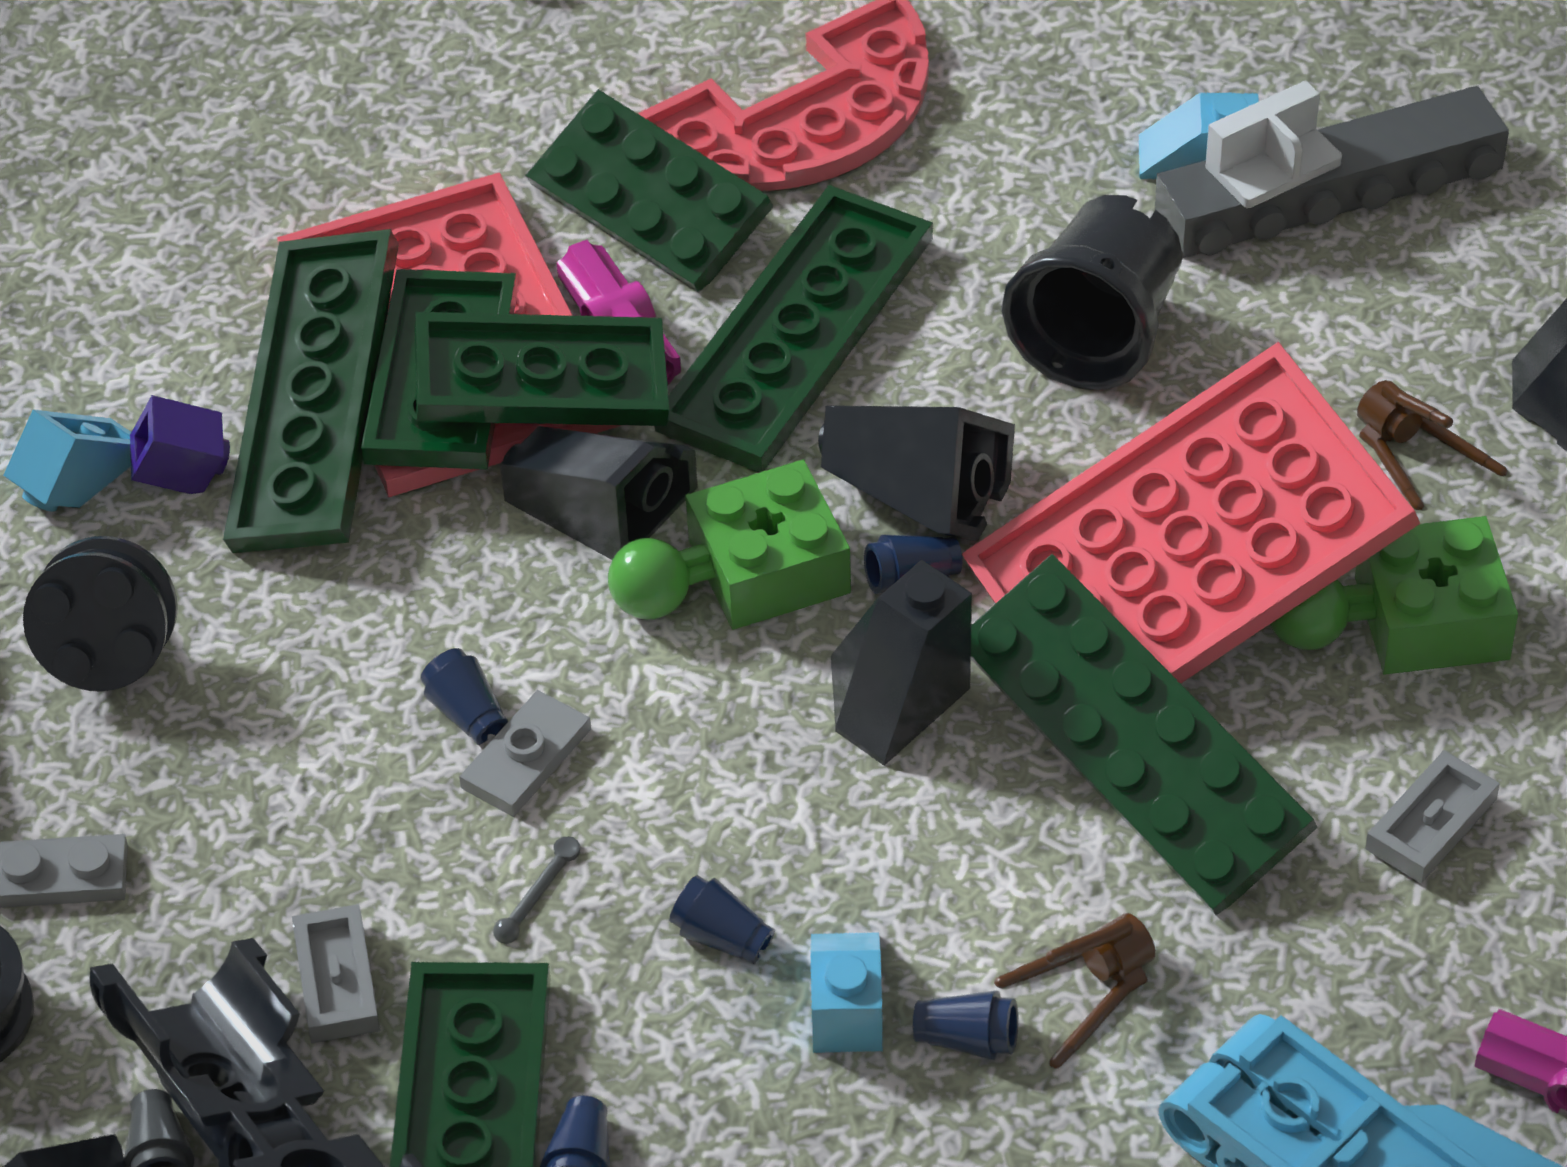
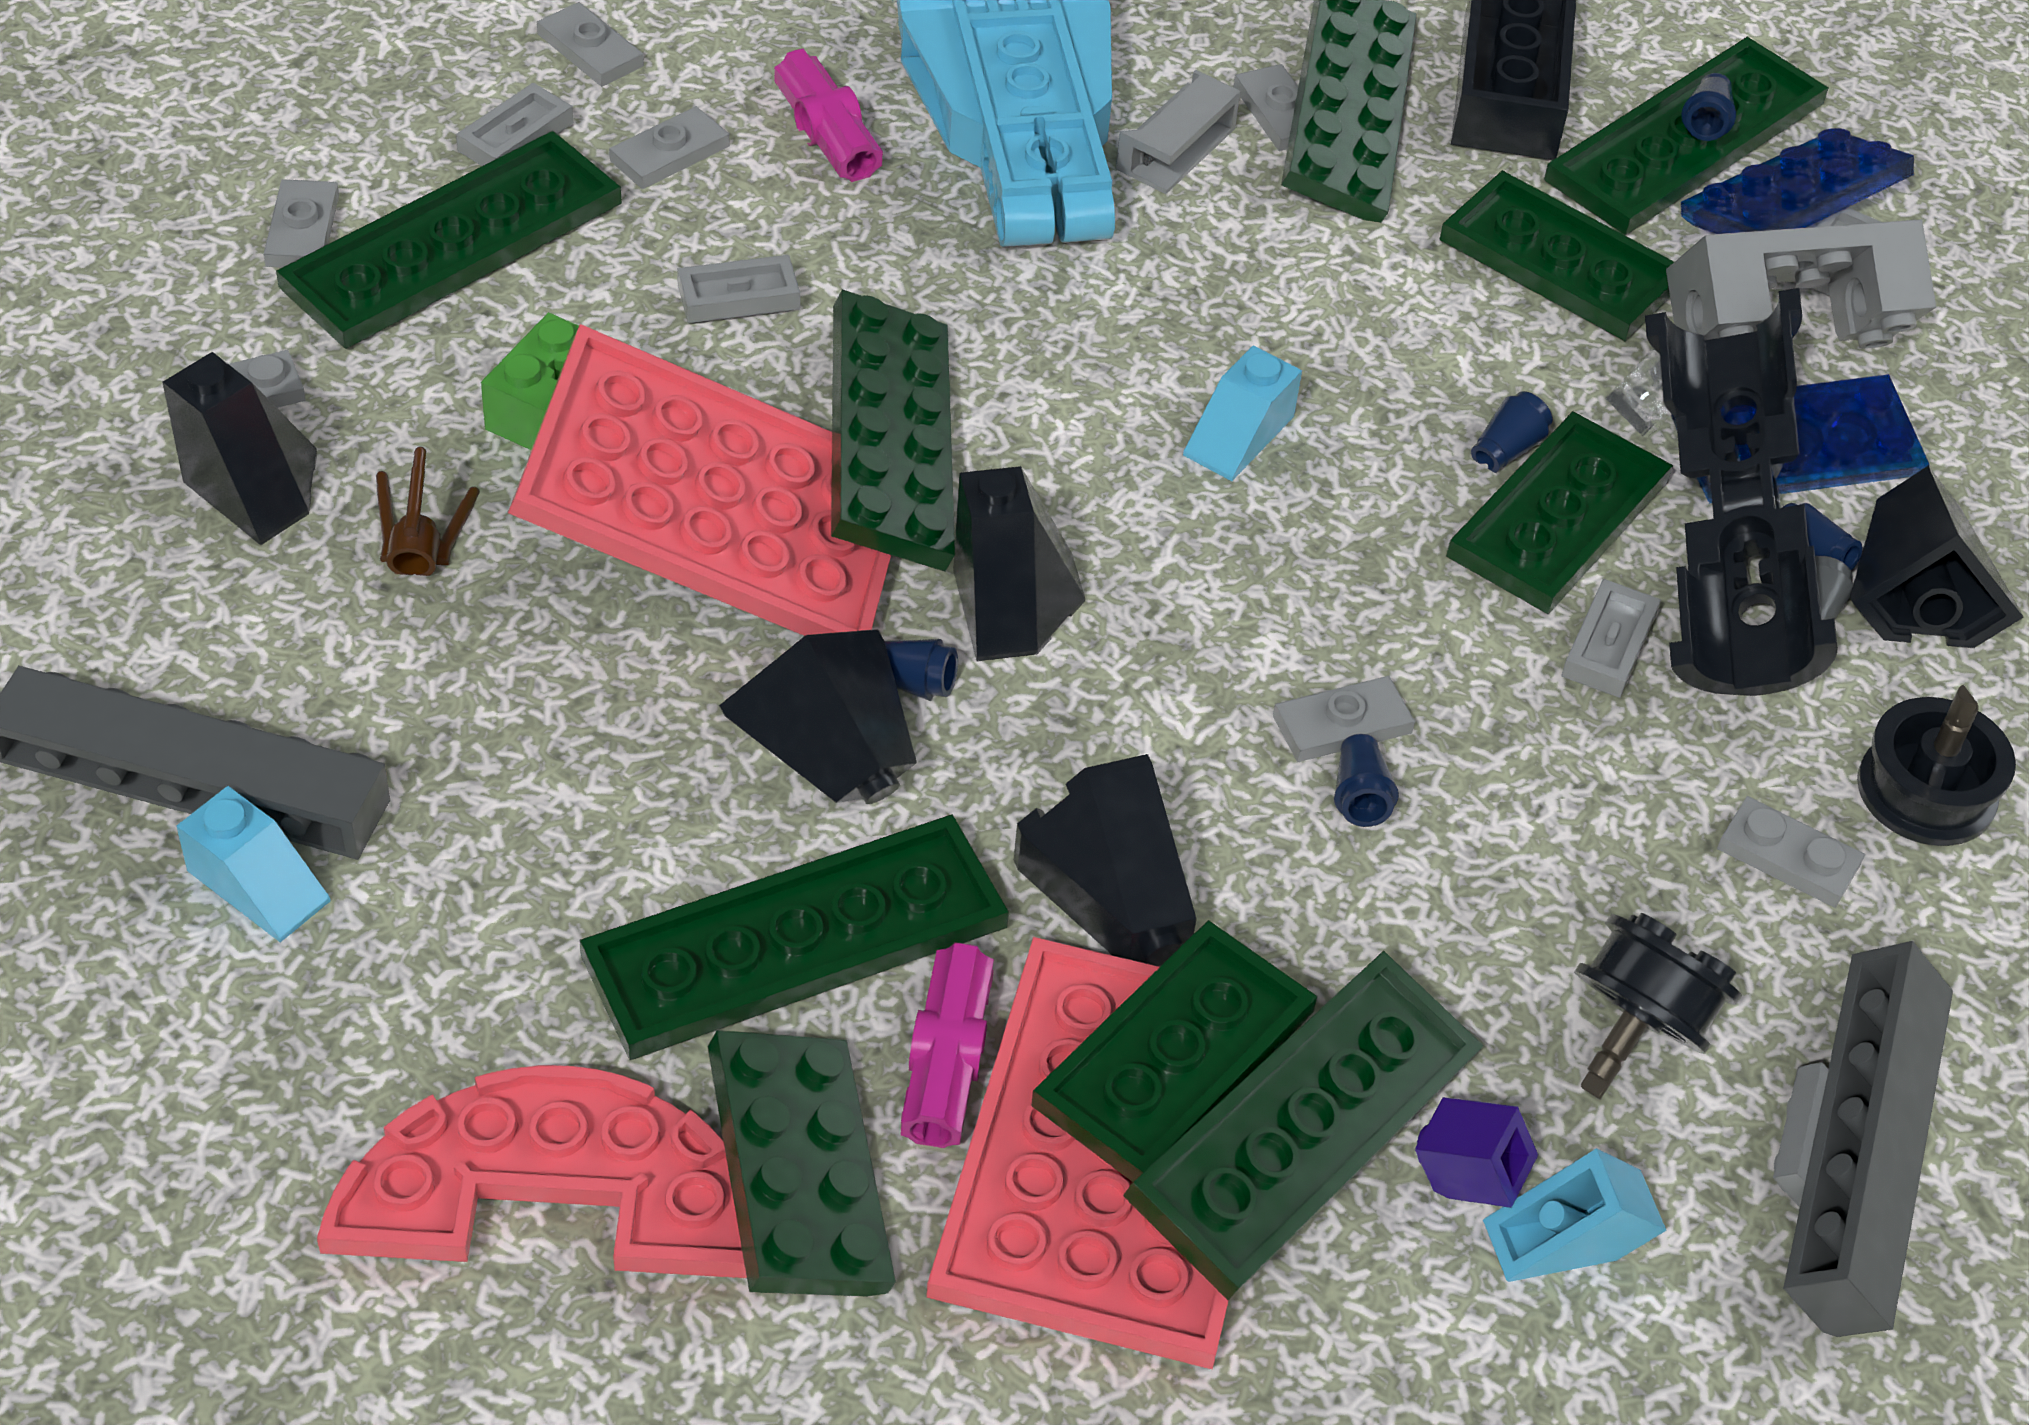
camera: 150 degrees left, 0 degrees up
dark green plate [415,312,669,426] -> none
dark grey hinge [493,836,580,944] -> none
bright green brick [608,459,851,630] -> none
dark blue cone [669,875,775,965] -> none
dark blue cone [912,990,1019,1060] -> none
reddish brown plant [994,913,1156,1069] -> none
black piece [1001,195,1183,390] -> none
white panel [1205,80,1342,208] -> none

